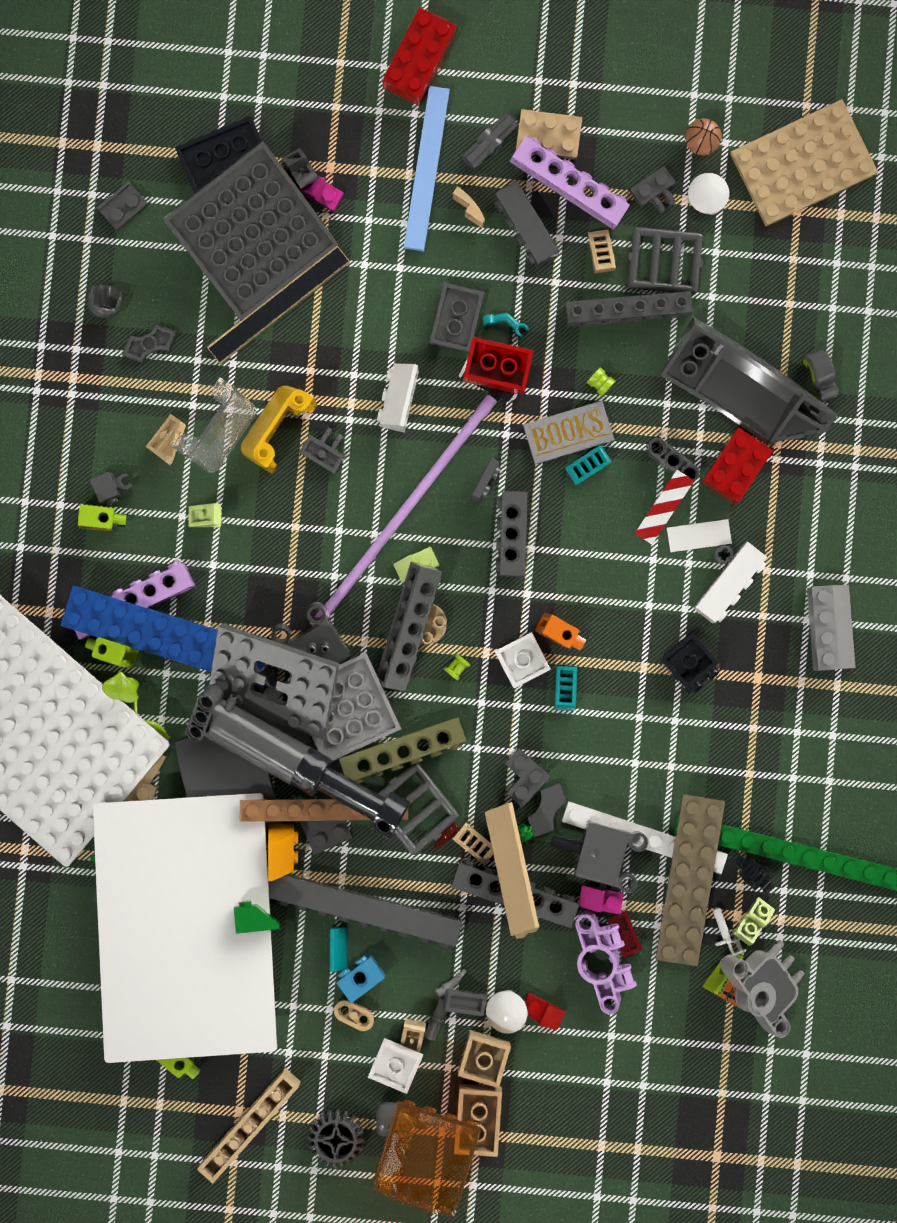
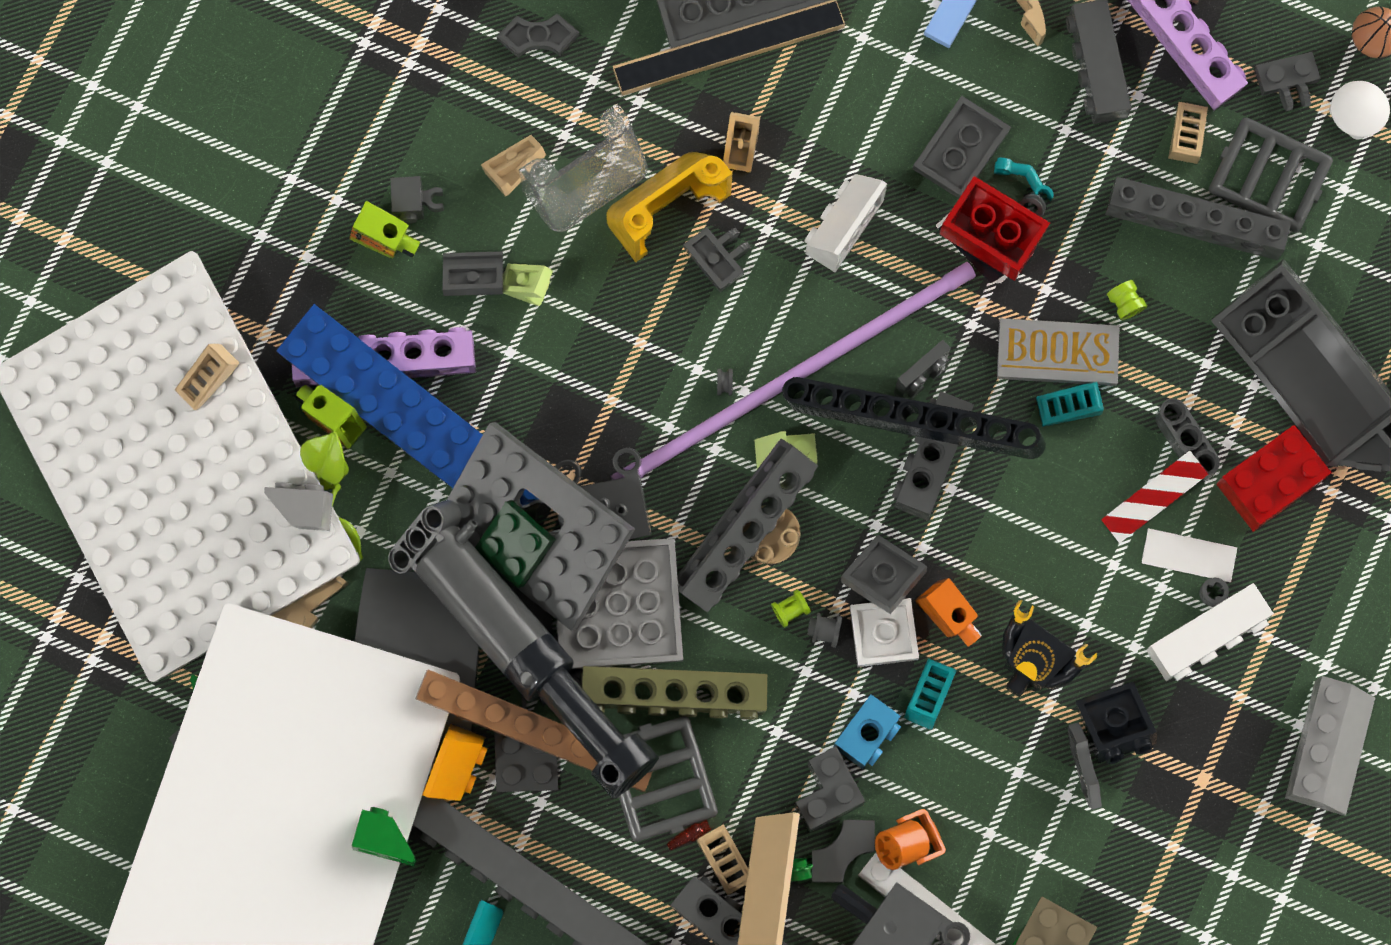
camera: 20 degrees right, 10 degrees down
none -> tan slope [175,344,239,410]
none -> light grey slope [264,482,333,531]
none -> dark grey plate [442,251,503,296]
none -> dark green plate [475,500,556,588]
none -> dark grey bush [717,368,733,396]
none -> tan slope [723,112,760,172]
none -> black beam [782,377,1046,459]
none -> dark grey brick [807,613,842,648]
none -> dark azure brick [833,695,901,769]
none -> dark grey plate [841,535,927,614]
none -> orange piece [875,809,946,870]
none -> black torso [1002,600,1097,697]
none -> dark grey bush [1019,194,1046,217]
none -> dark grey tile [1068,722,1102,810]

